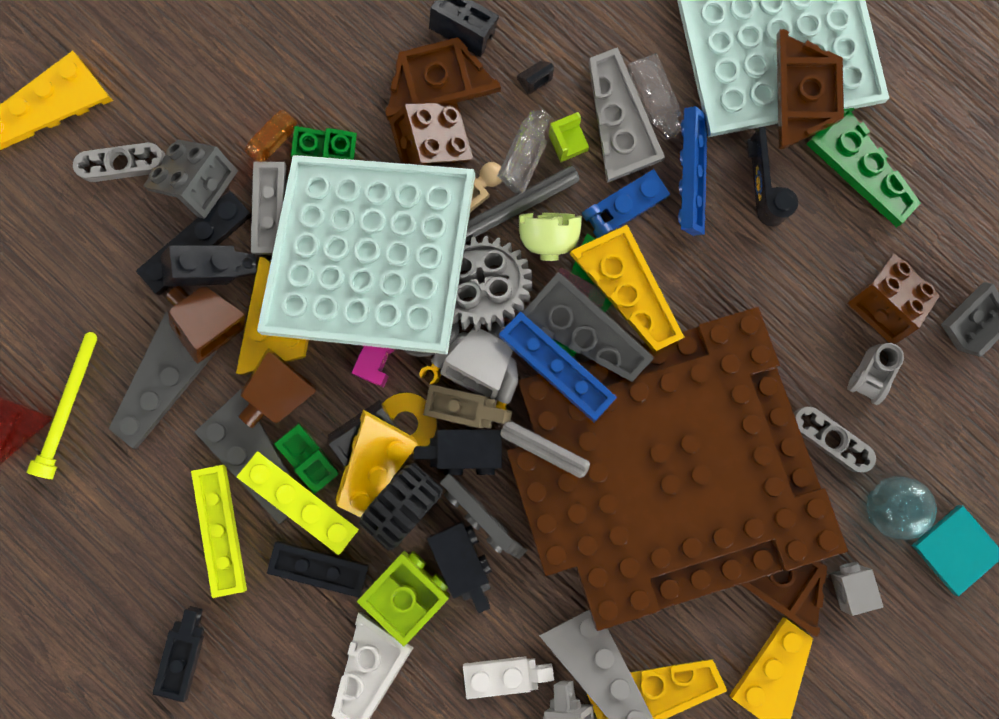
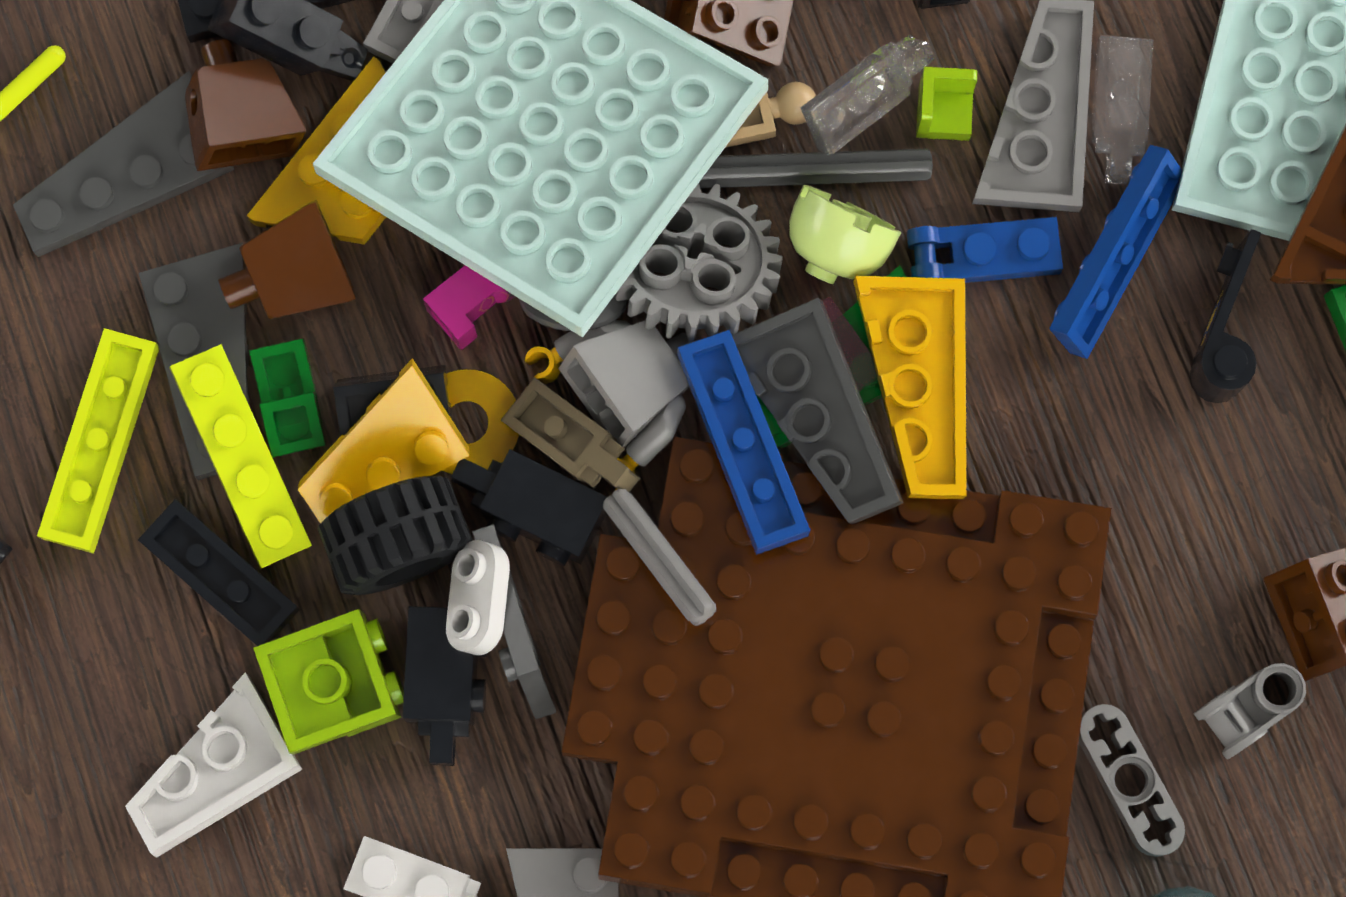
camera: 30 degrees right, 5 degrees down
none -> white plate [446,540,510,655]

